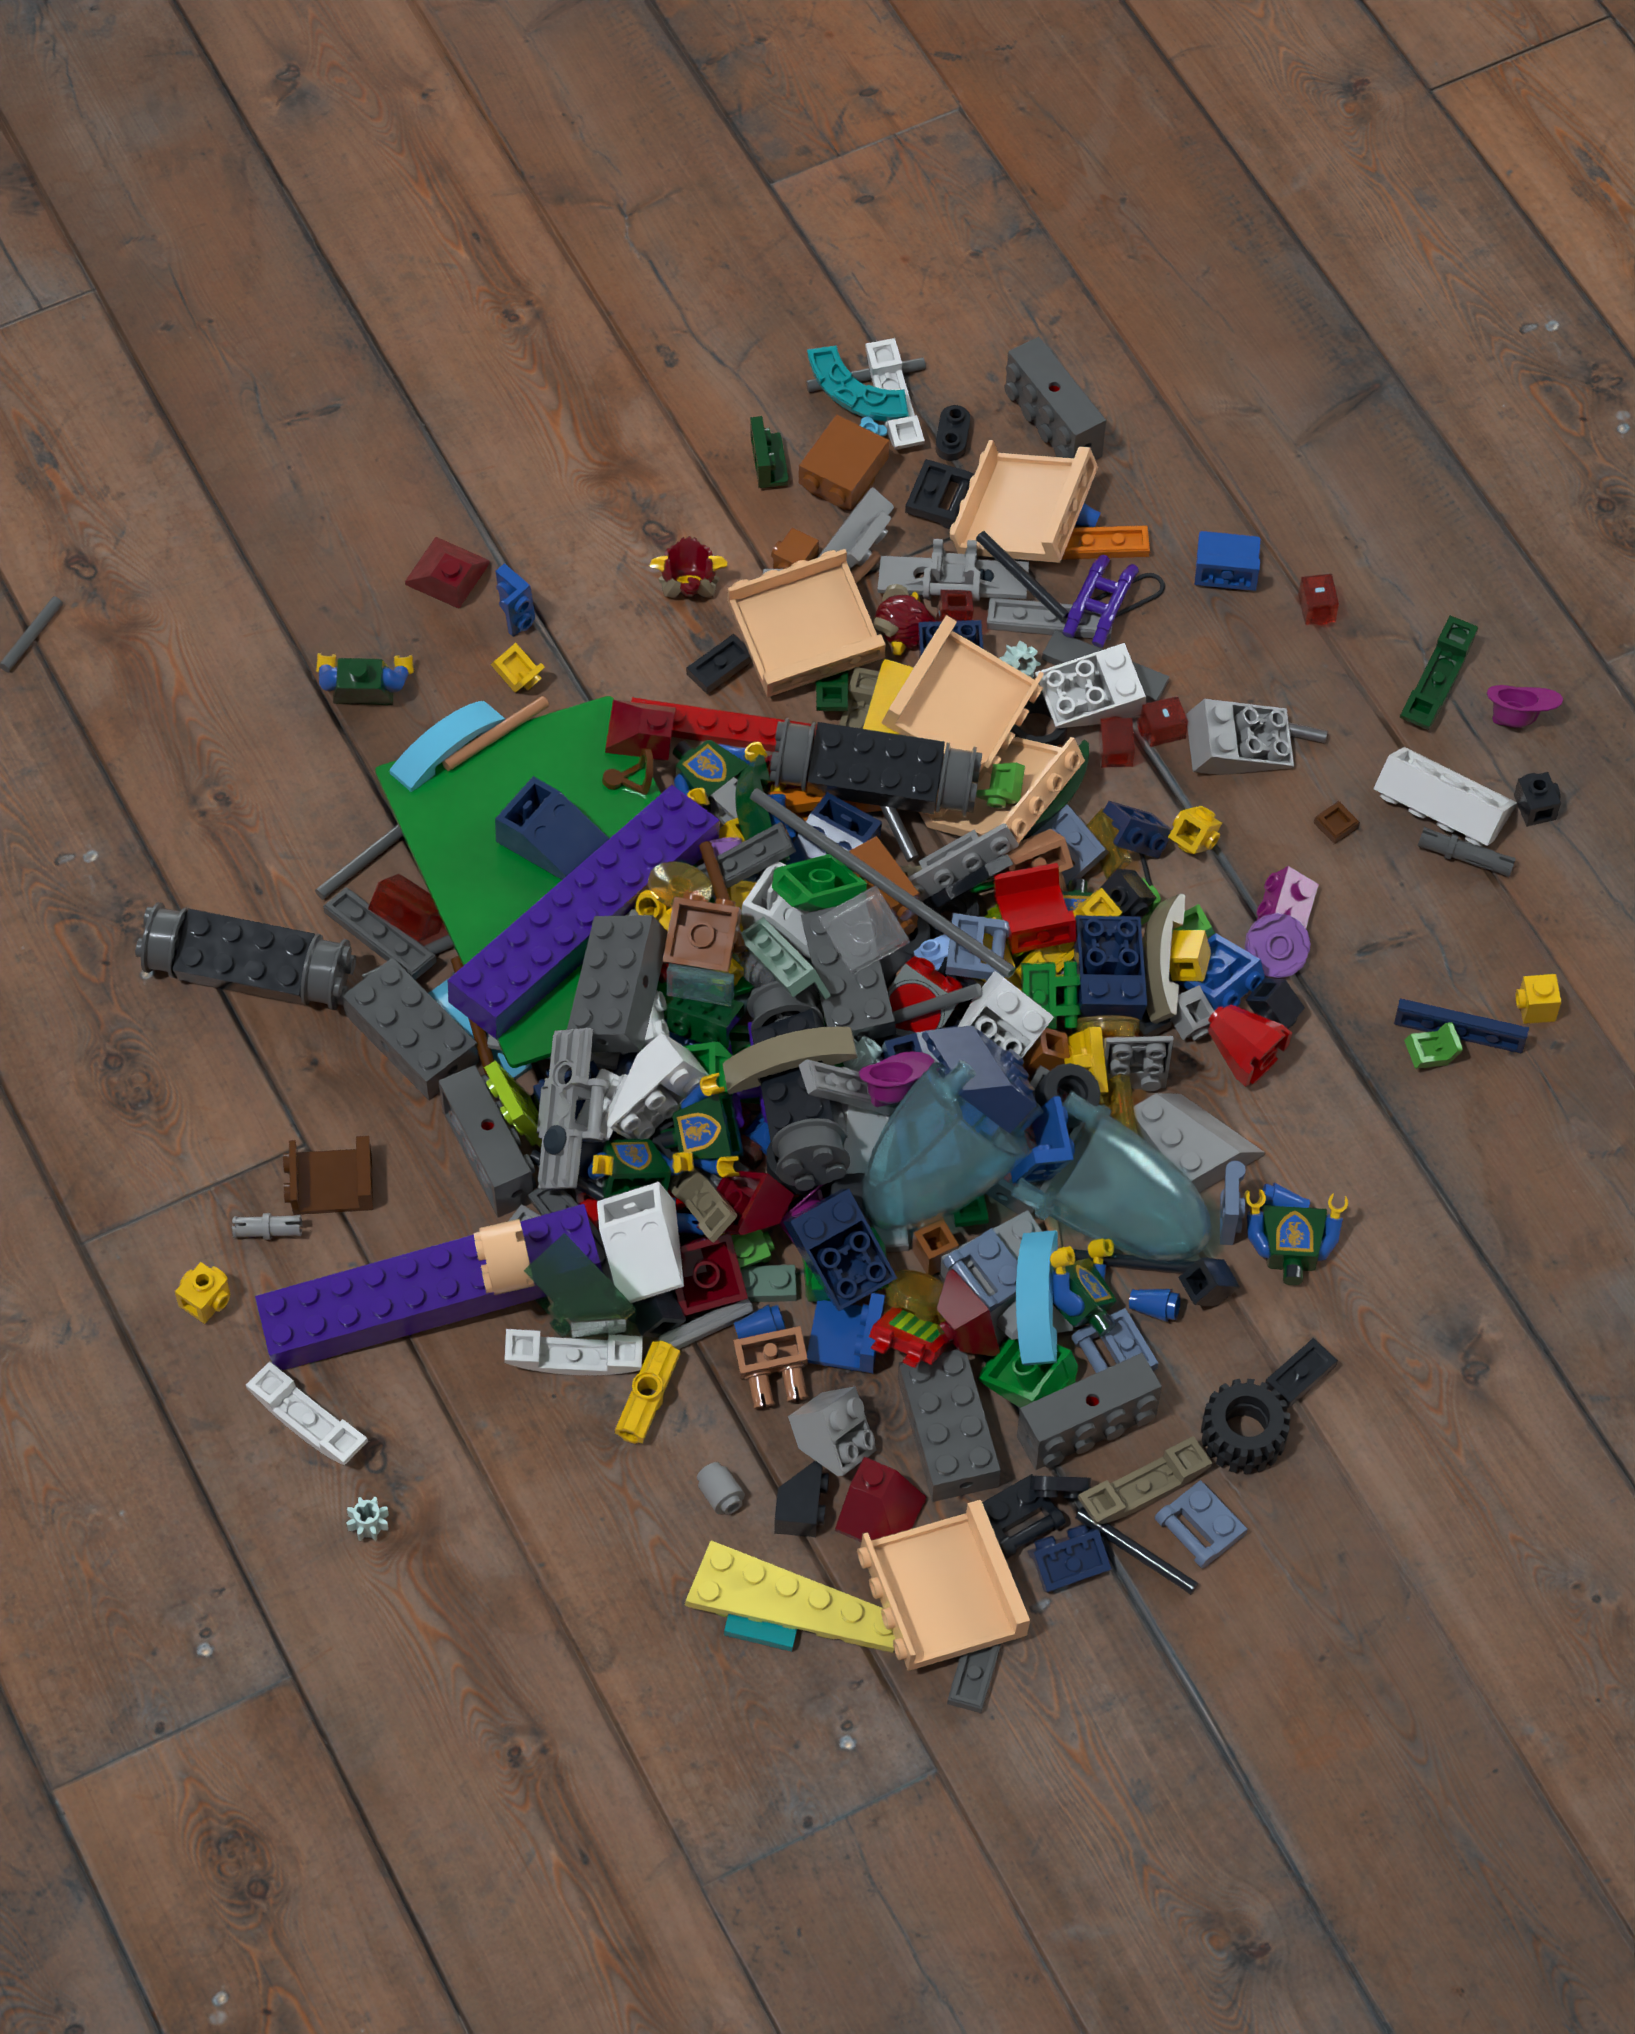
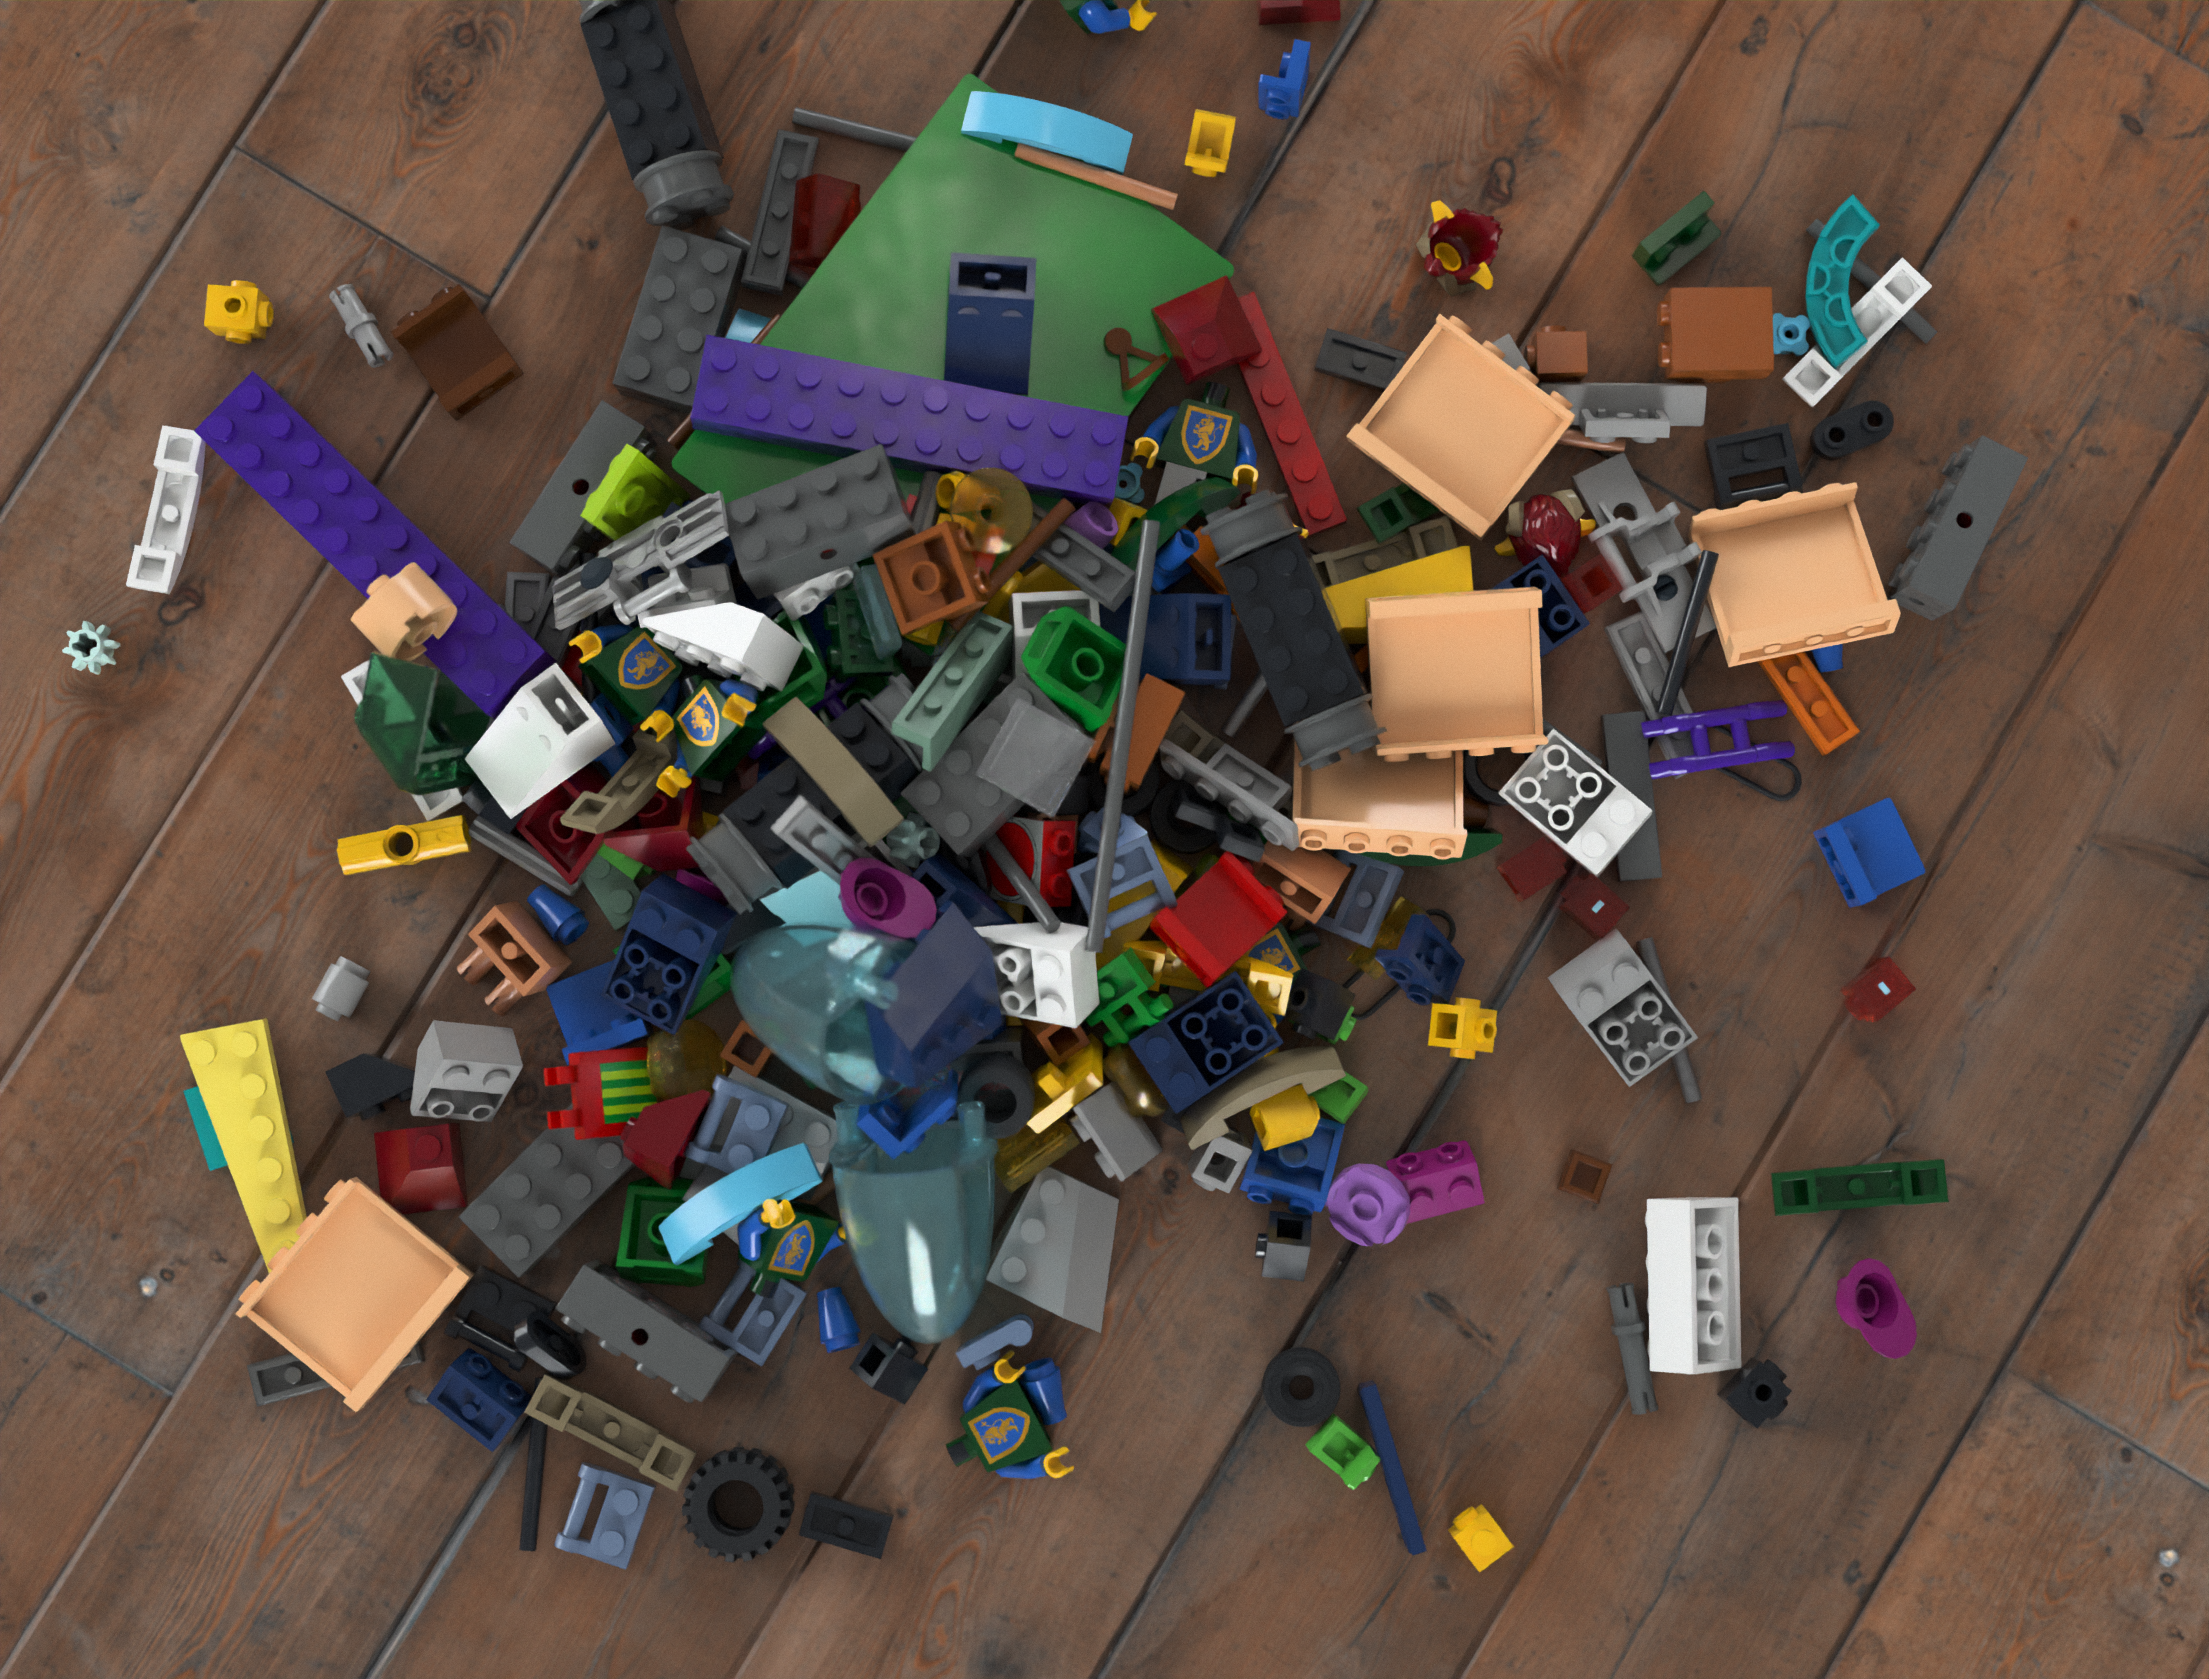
camera: 60 degrees right, 25 degrees up
bright green bracket [976,762,1025,809] -> none
light aqua gear [999,641,1041,678] -> none
red cone [1208,1005,1292,1087] -> none
none -> black tyre [1262,1347,1340,1427]

